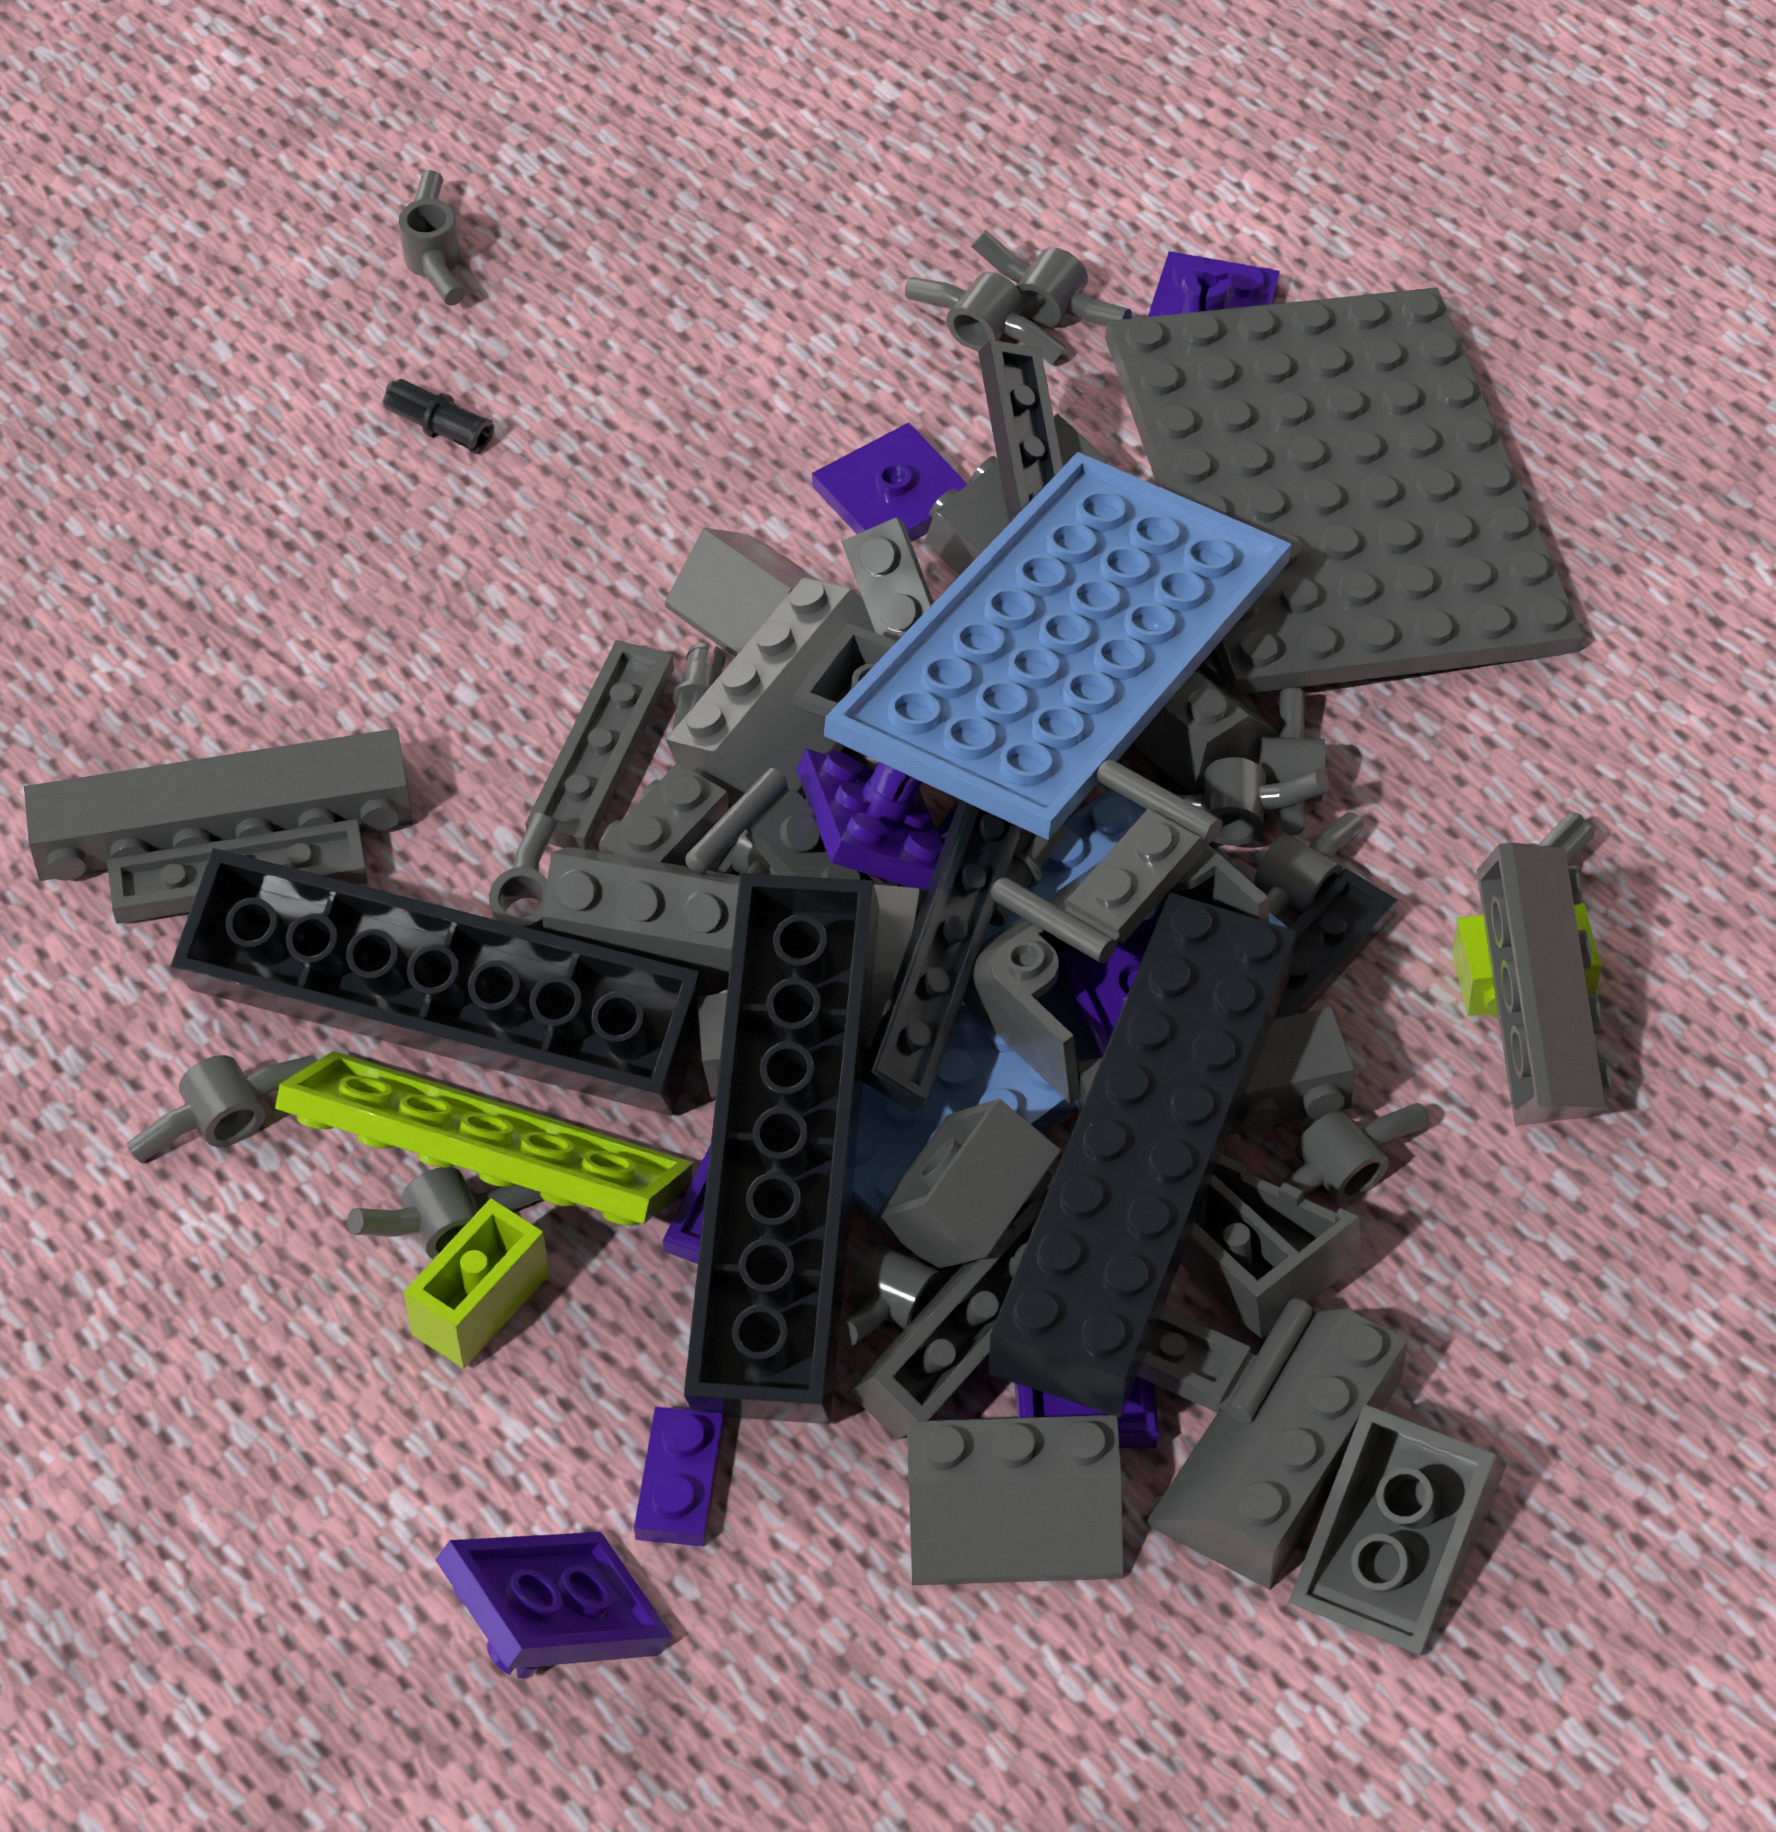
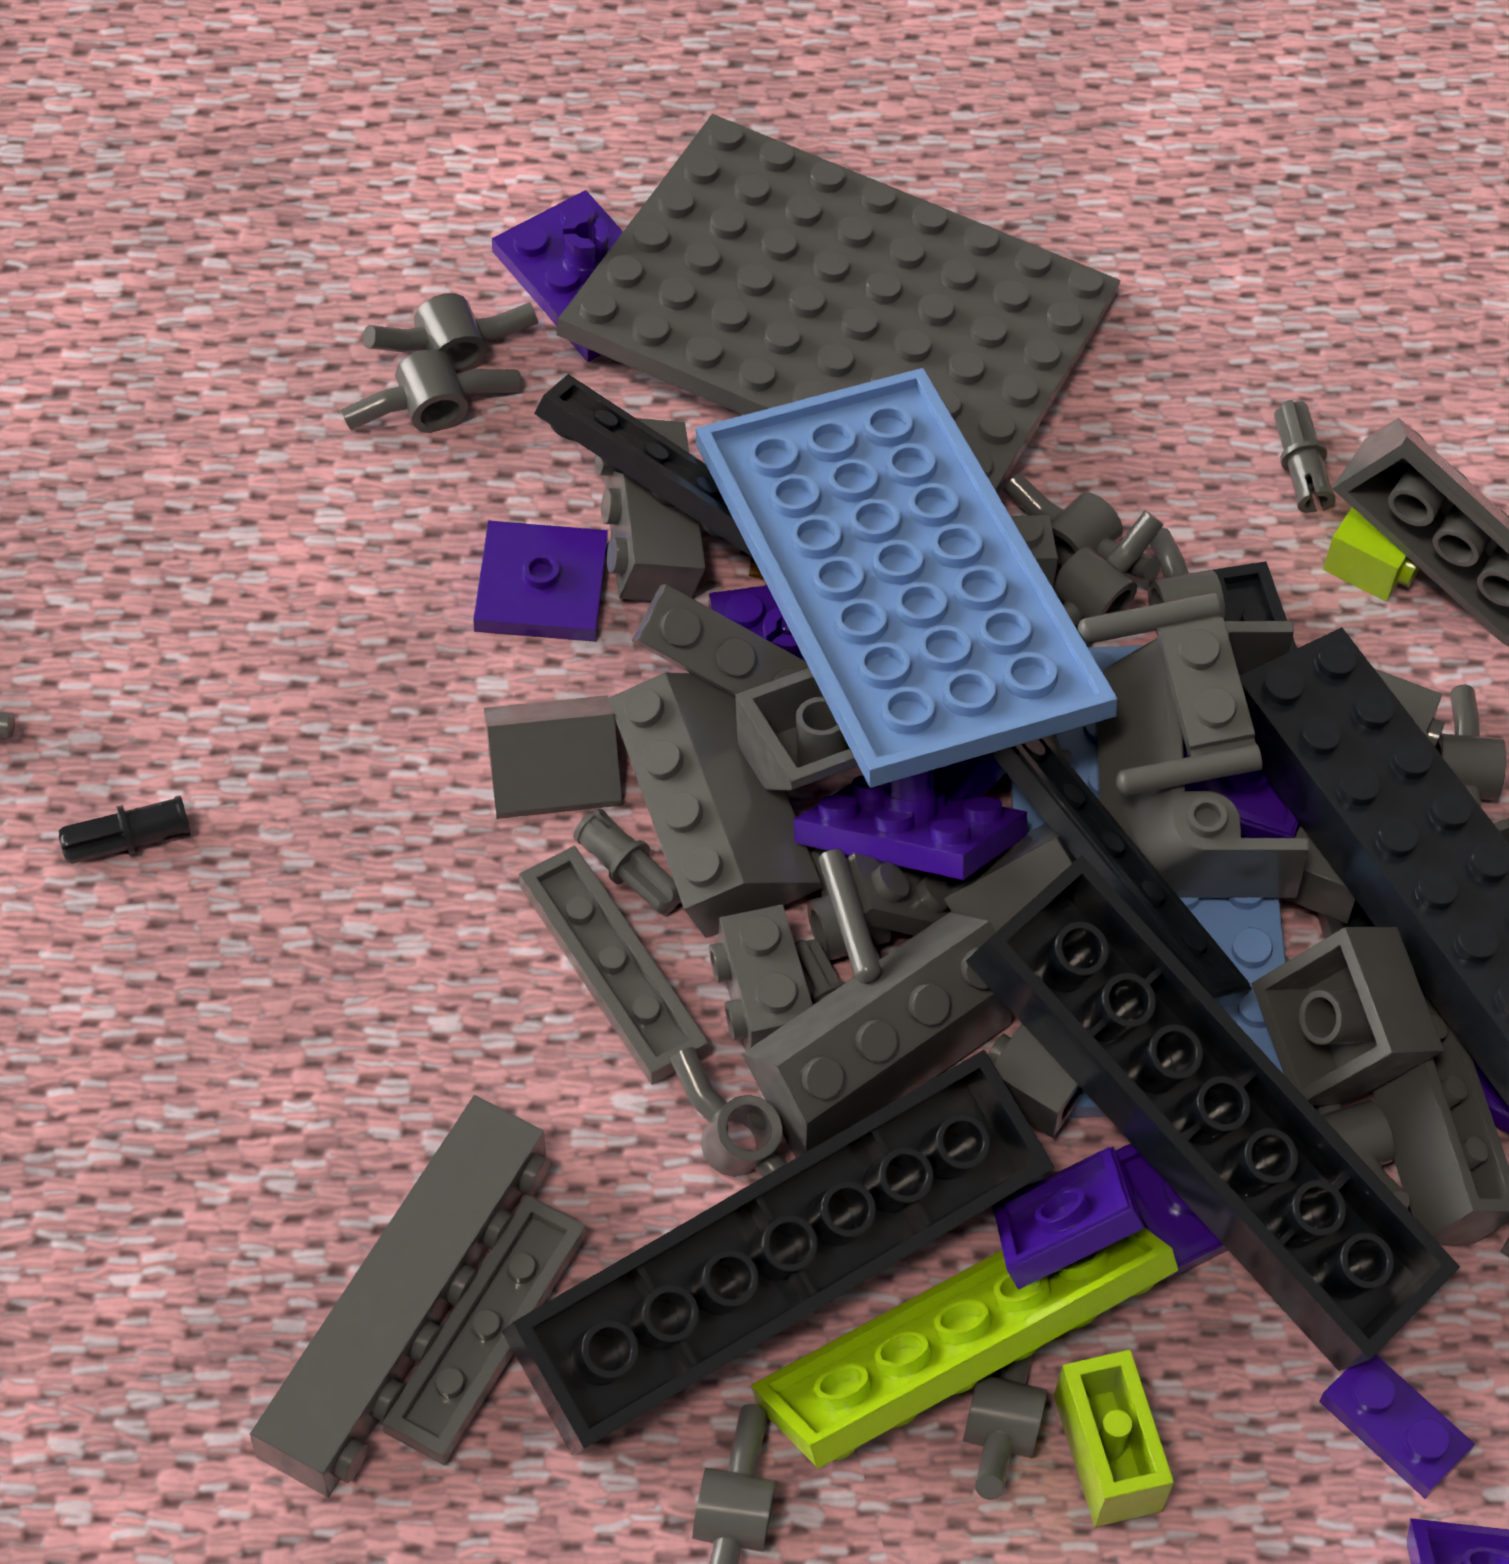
camera: 55 degrees left, 5 degrees up
none -> dark purple plate [992,1146,1144,1290]

